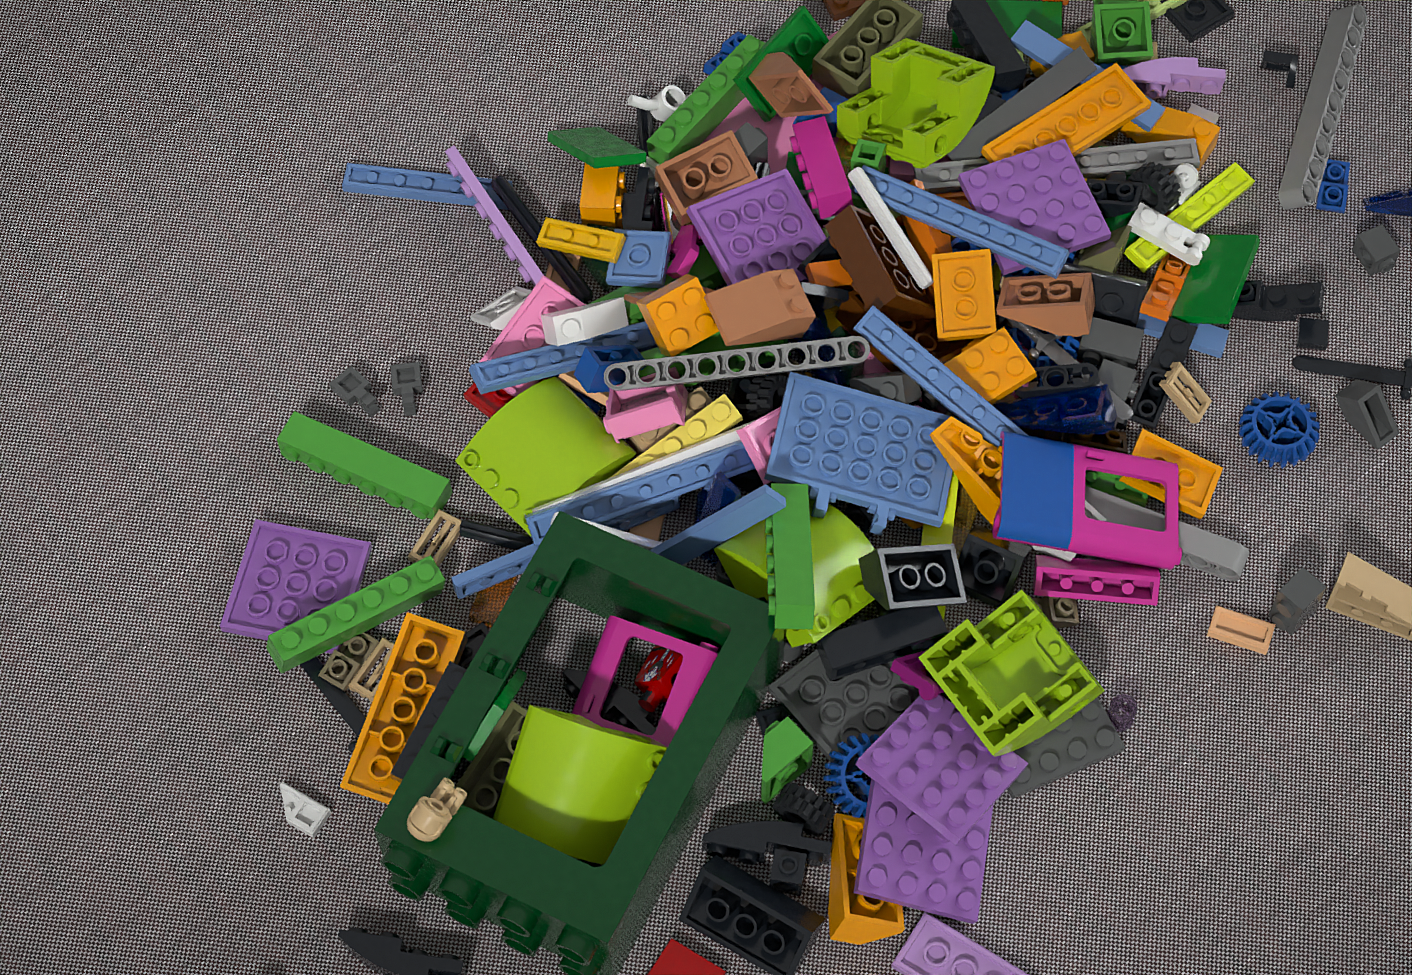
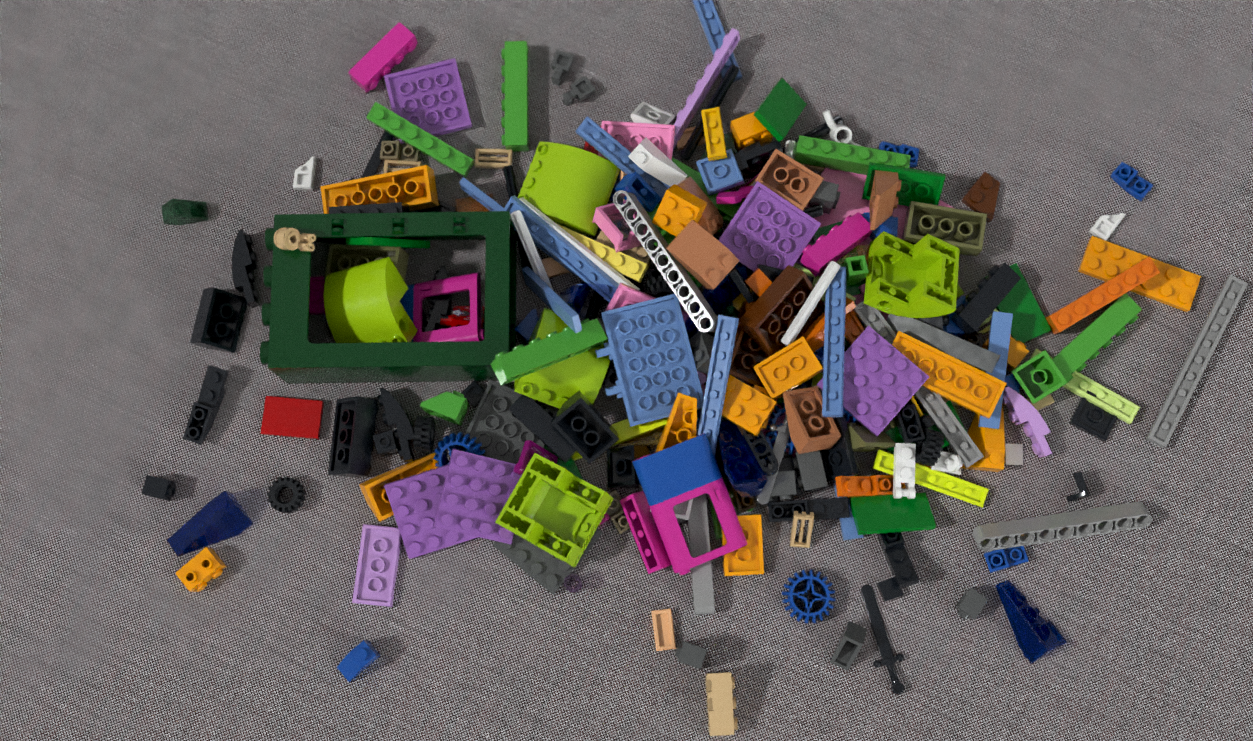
camera: 65 degrees right, 15 degrees up
none -> dark pink brick [348,22,418,93]

